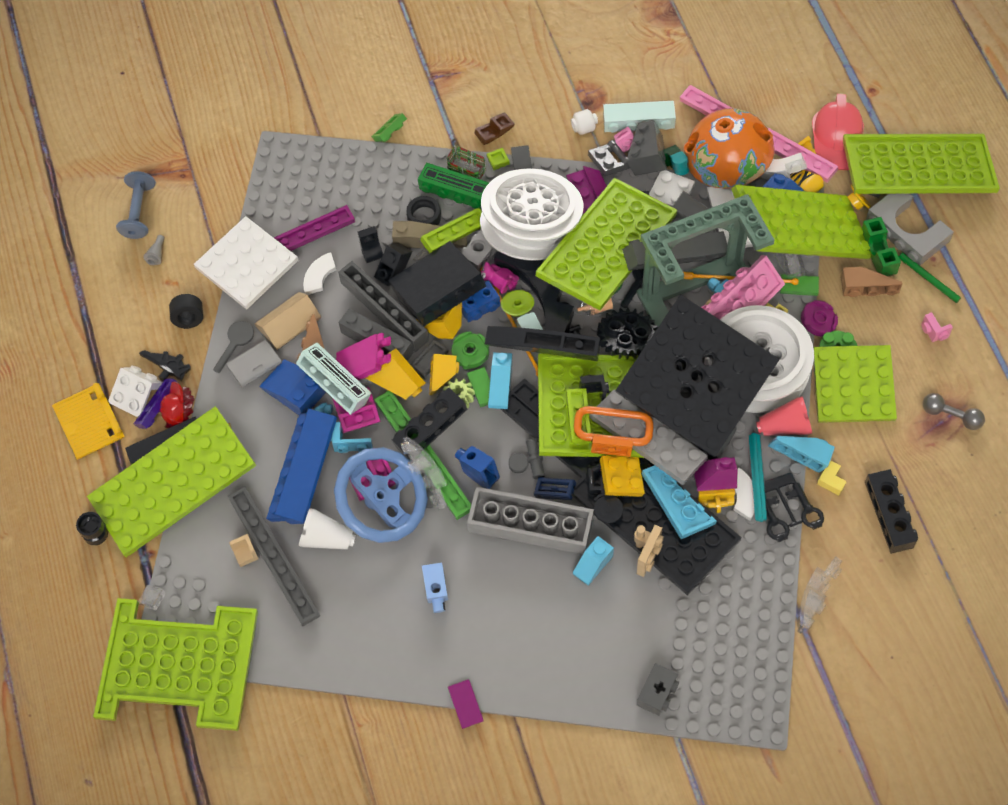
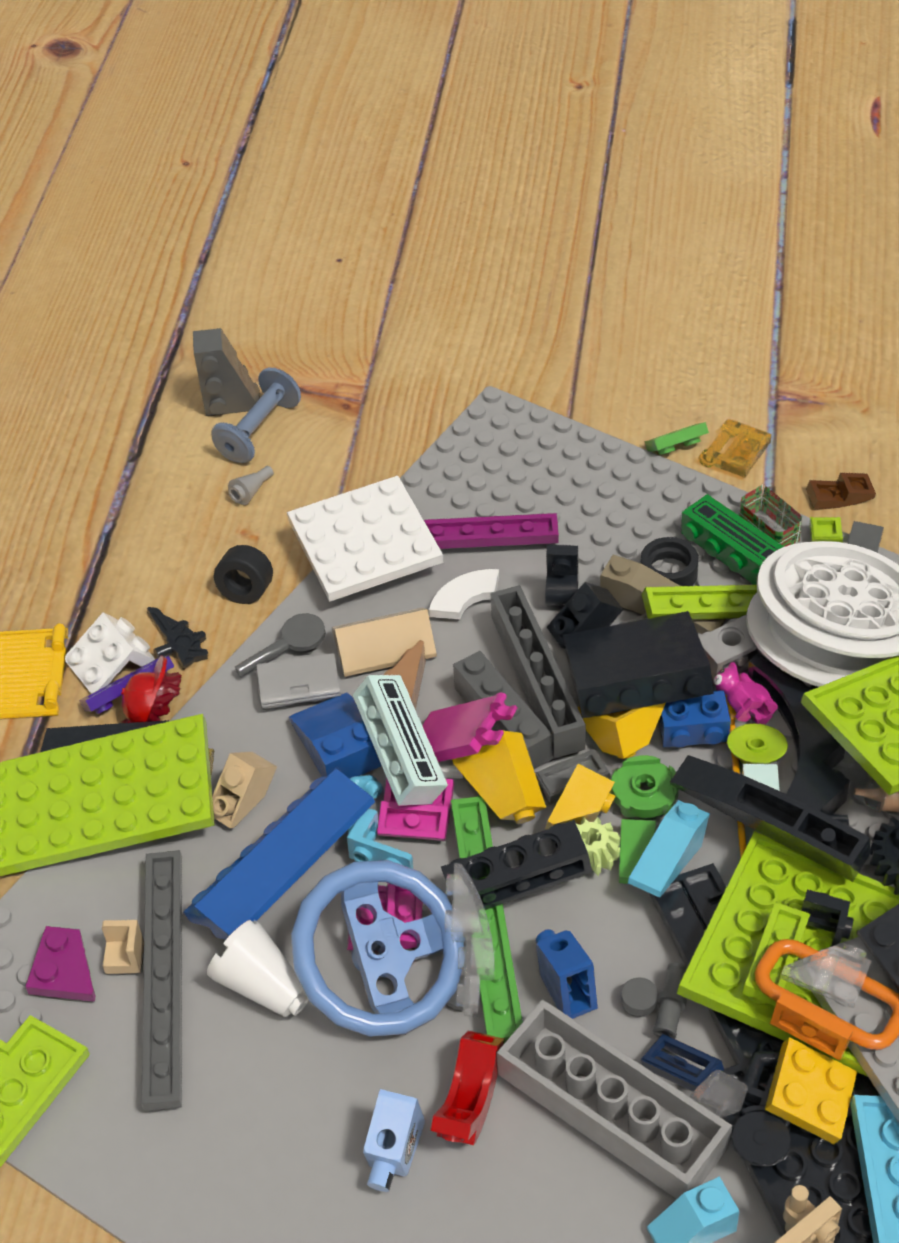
camera: 25 degrees right, 15 degrees down
none -> magenta wing [25,926,96,1002]
none -> dark grey wedge [193,328,260,416]
none -> tan slope [212,752,277,828]
none -> red arch [430,1030,504,1145]
none -> clear slope [690,1070,748,1118]
none -> clear yellow plate [698,419,772,478]
none -> clear slope [781,944,872,1009]

